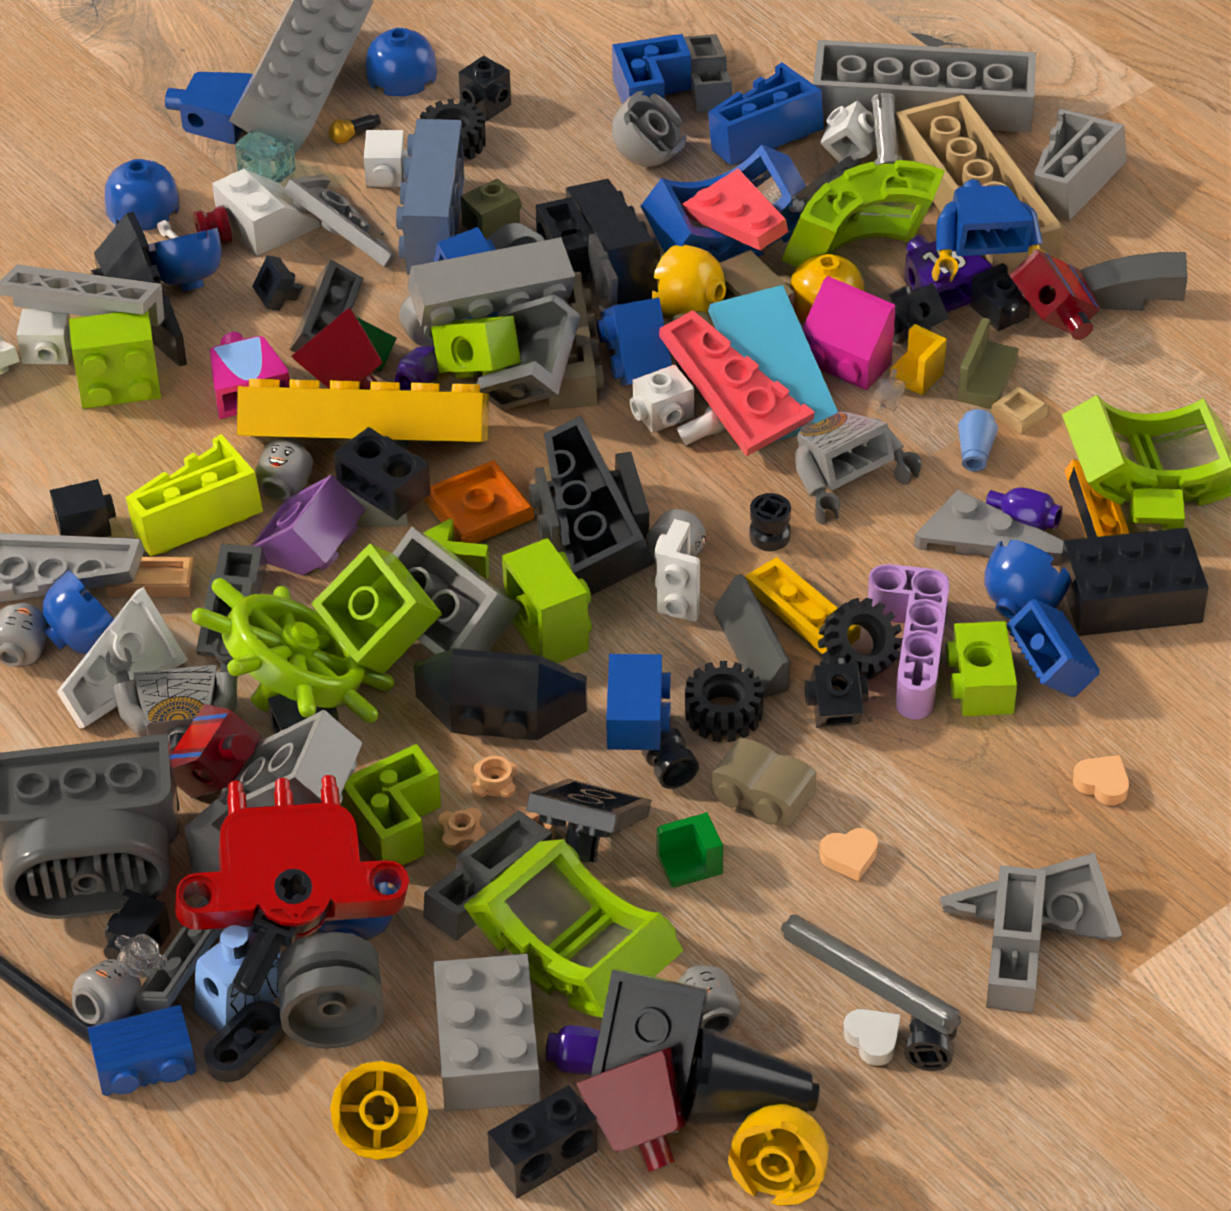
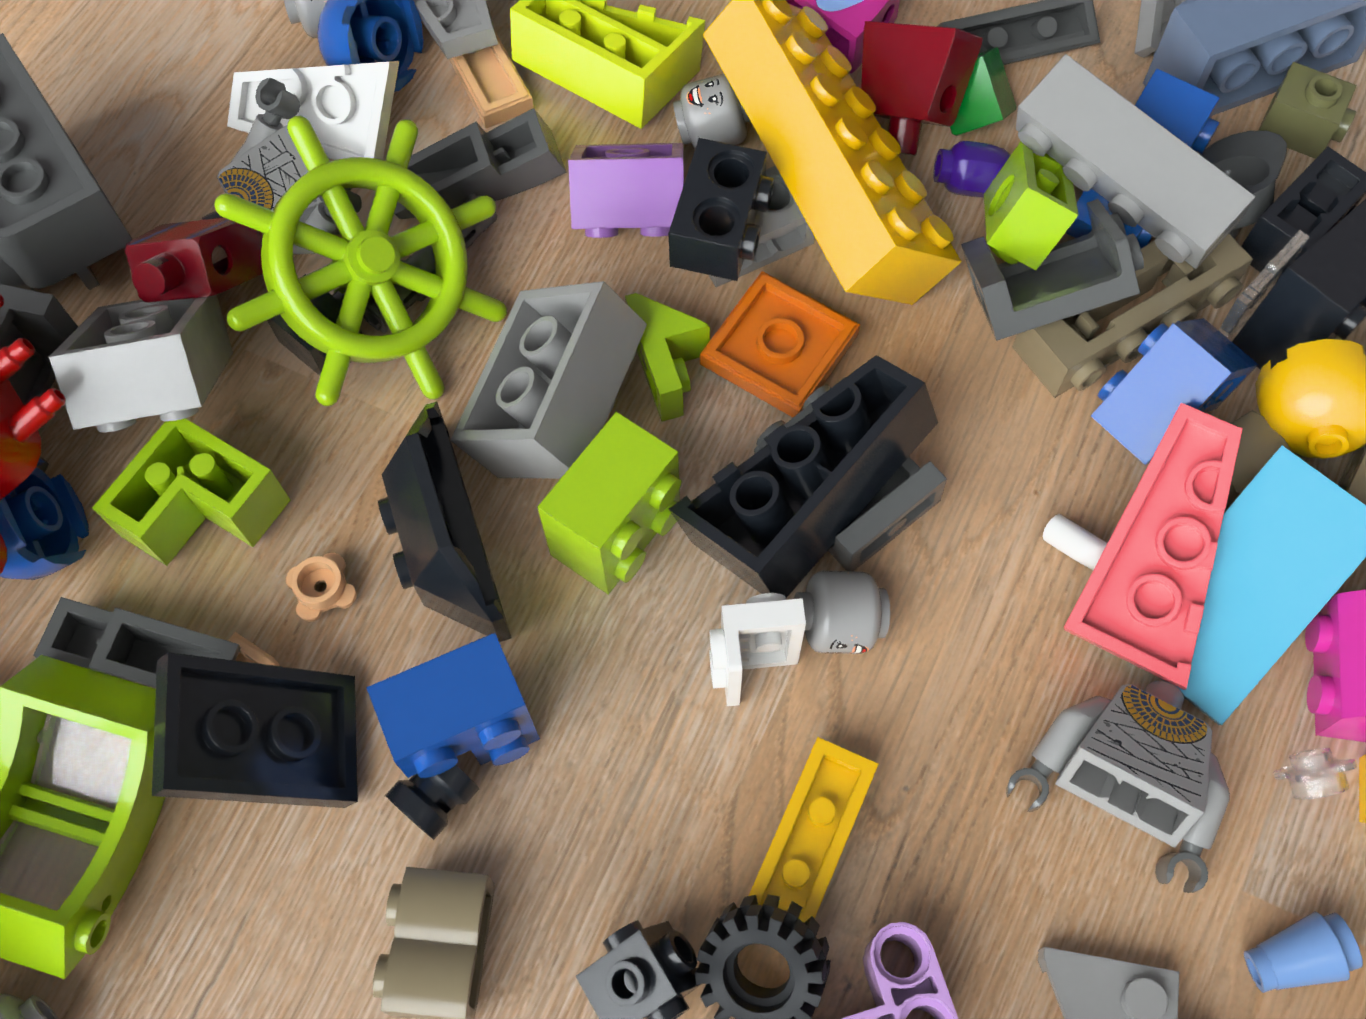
camera: 65 degrees right, 20 degrees up
lime brick [311,543,442,674] -> none
light nougat plate [438,807,486,852] -> none
white brick [630,364,694,433] -> none
green panel [656,812,723,888] -> none
black tyre [685,661,763,742] -> none
dark grey slope [714,574,790,698] -> none
black wheel [749,493,791,551] -> none

